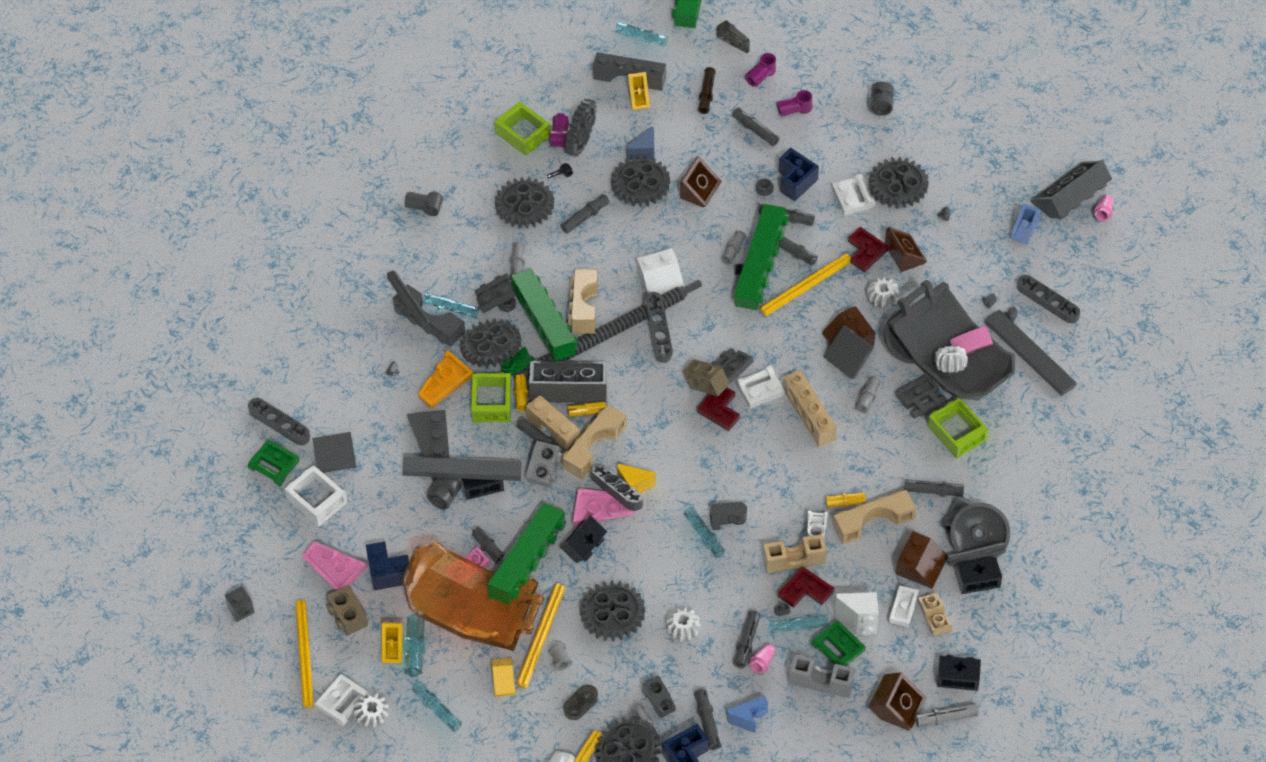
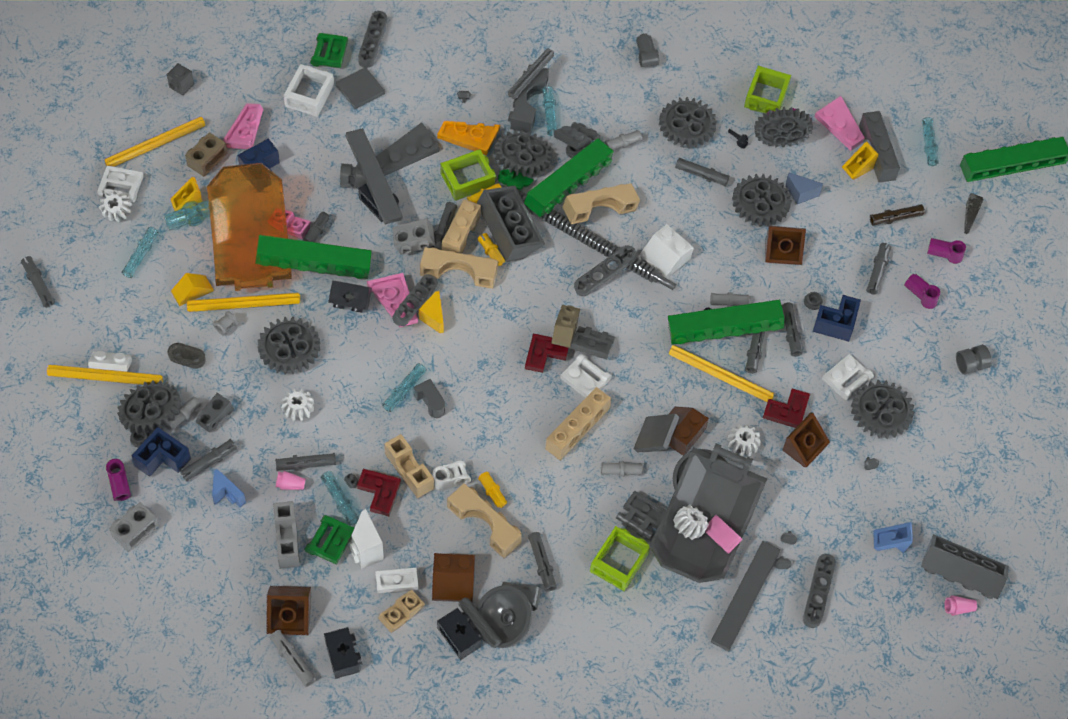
camera: 60 degrees right, 5 degrees up
none -> bright pink wing [815,96,865,151]

